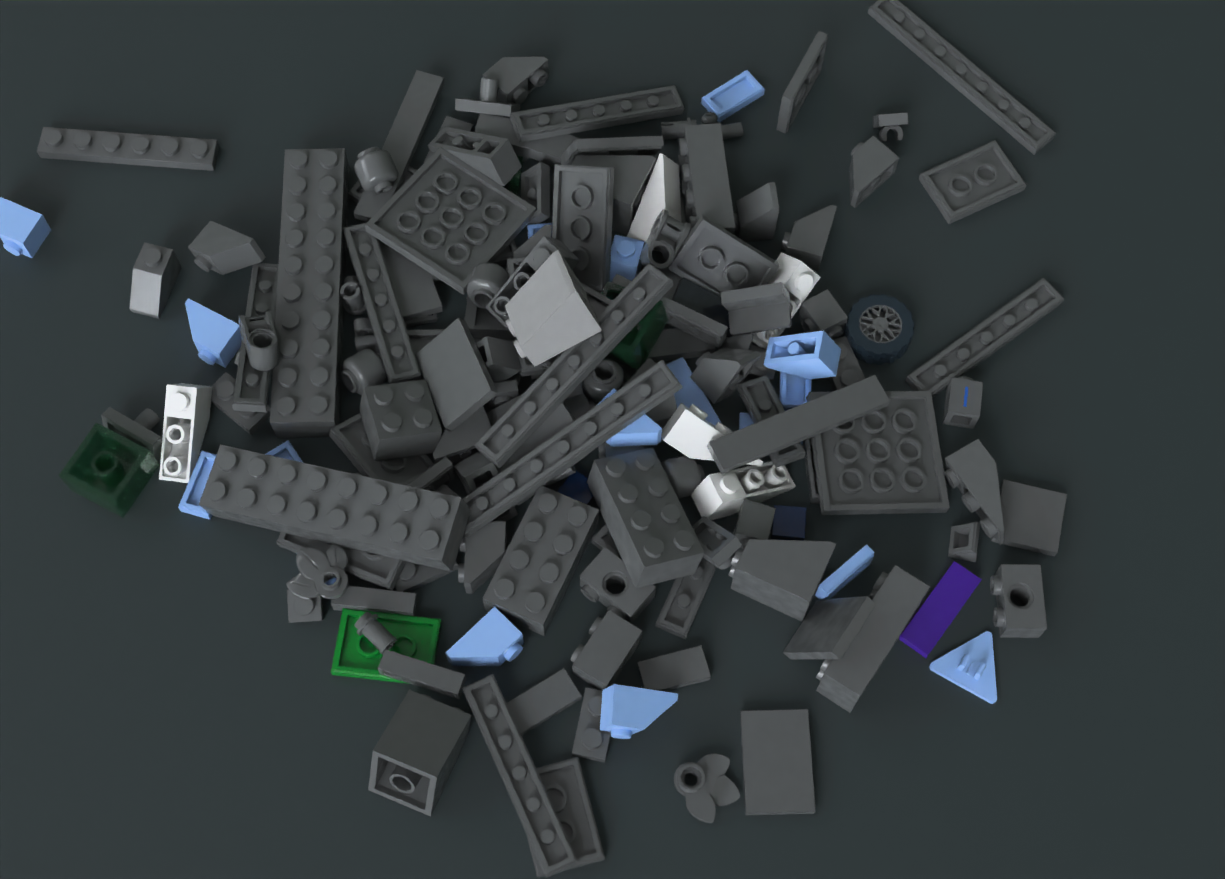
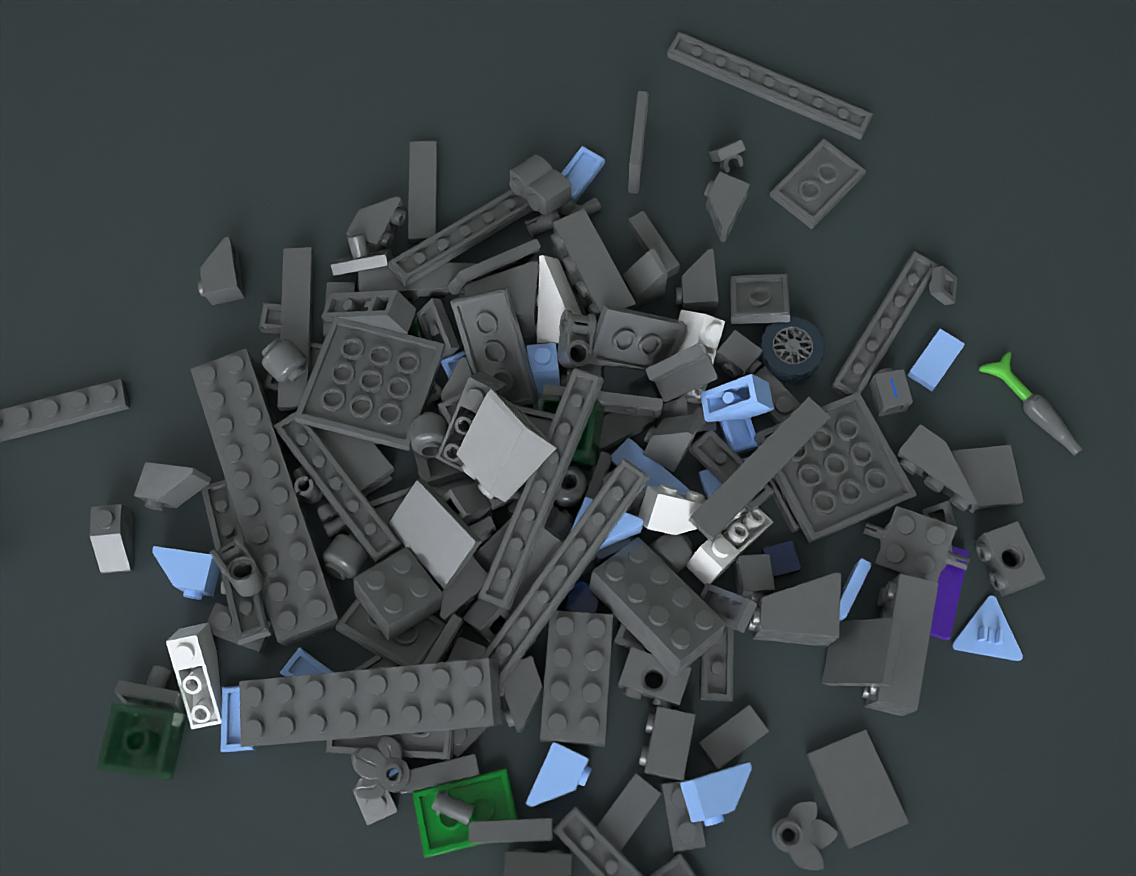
camera: 15 degrees left, 5 degrees up
none -> dark grey slope [197,237,245,305]
none -> dark grey tile [259,303,281,334]
none -> dark grey tile [408,141,438,243]
none -> dark grey brick [509,155,572,215]
none -> dark grey piece [628,211,680,279]
none -> dark grey tile [730,274,790,324]
none -> dark grey plate [863,506,970,582]
none -> light blue tile [907,329,965,391]
none -> dark grey plate [929,266,957,305]
none -> dark grey piece [979,352,1083,456]

